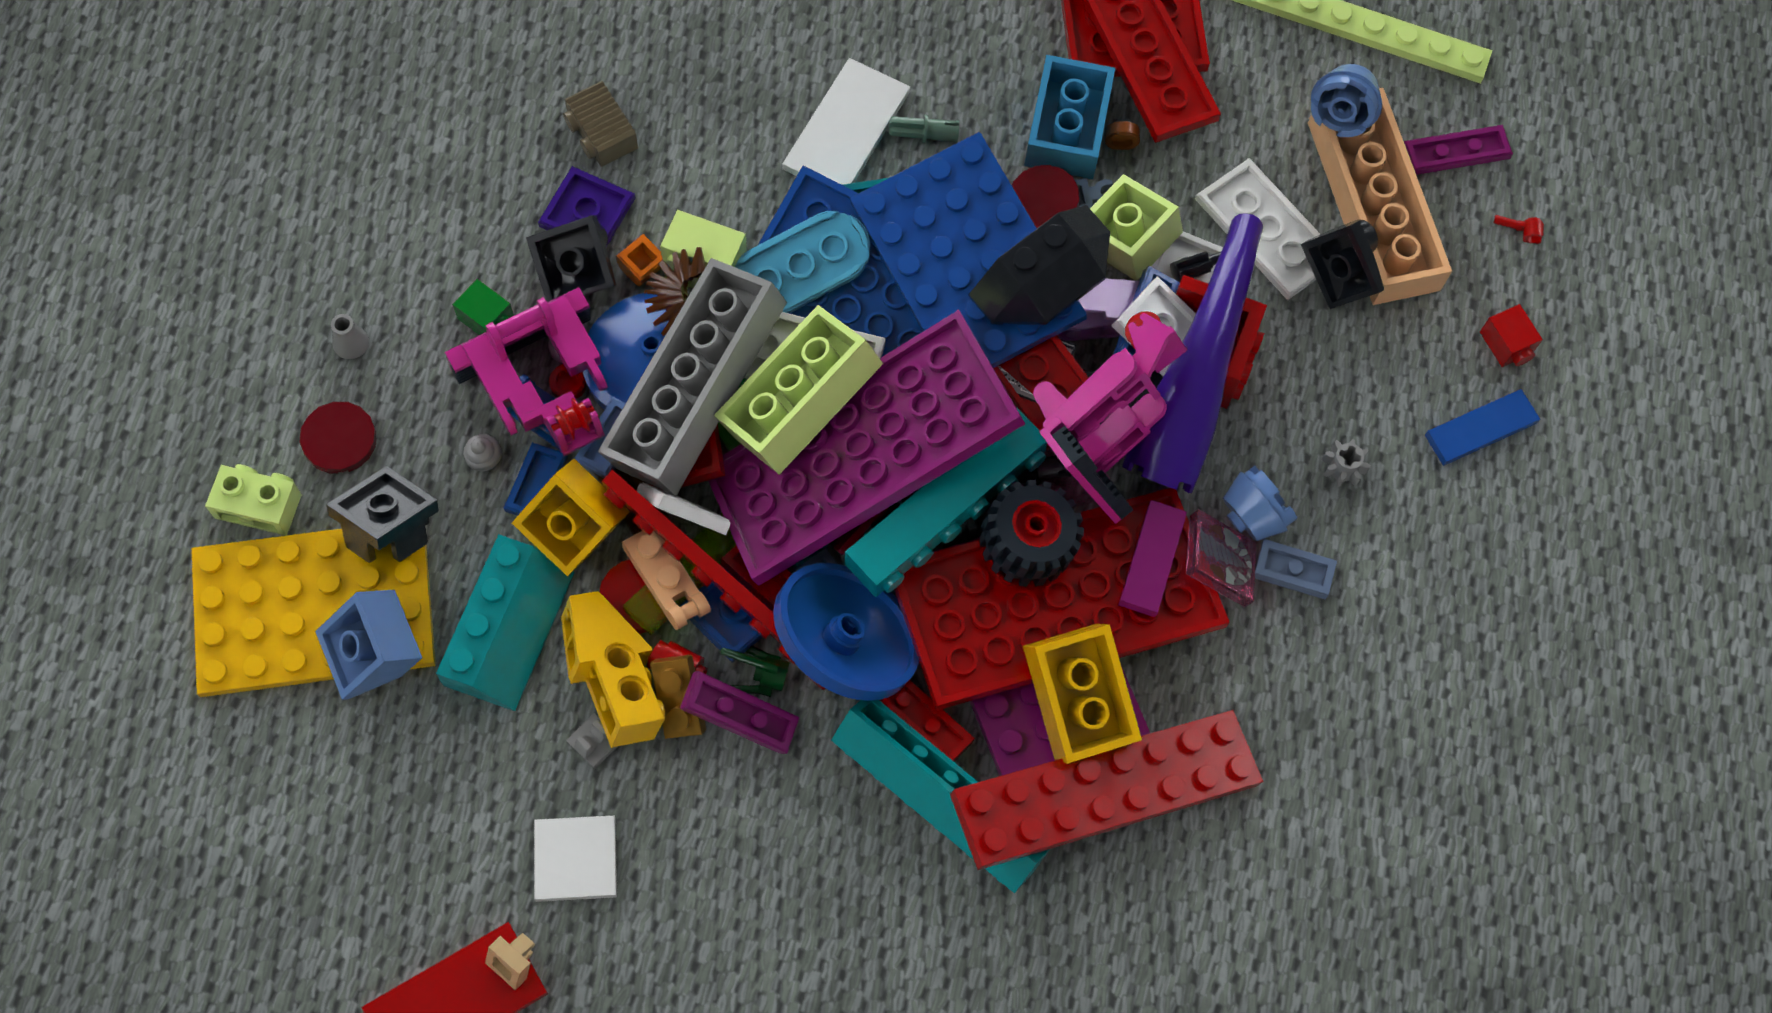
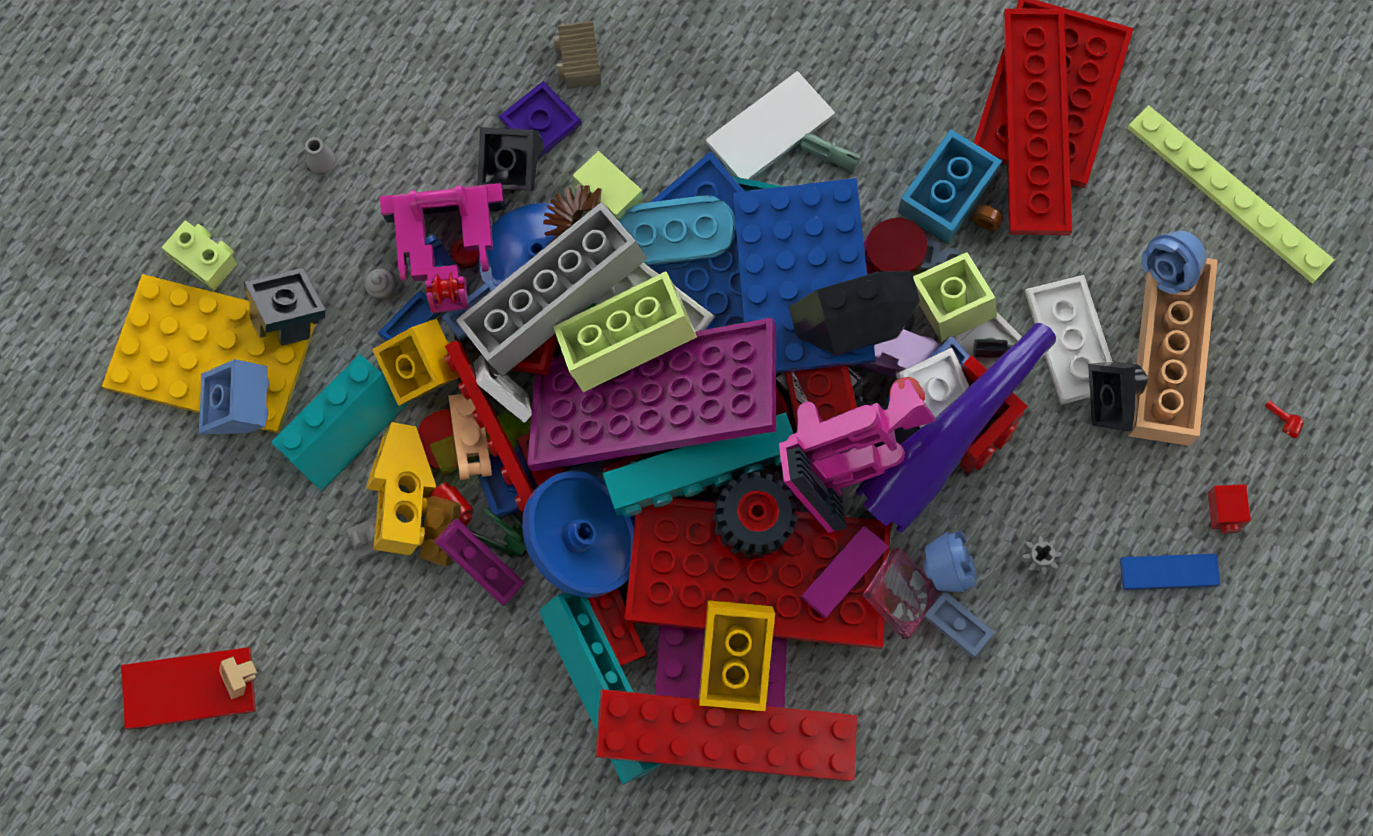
camera: 30 degrees right, 5 degrees up
dark red tile [300,402,377,474] -> none
green brick [452,279,514,335] -> none
white tile [534,815,617,902] -> none
orange brick [616,234,662,286] -> none
magenta tile [1404,125,1513,175] -> none

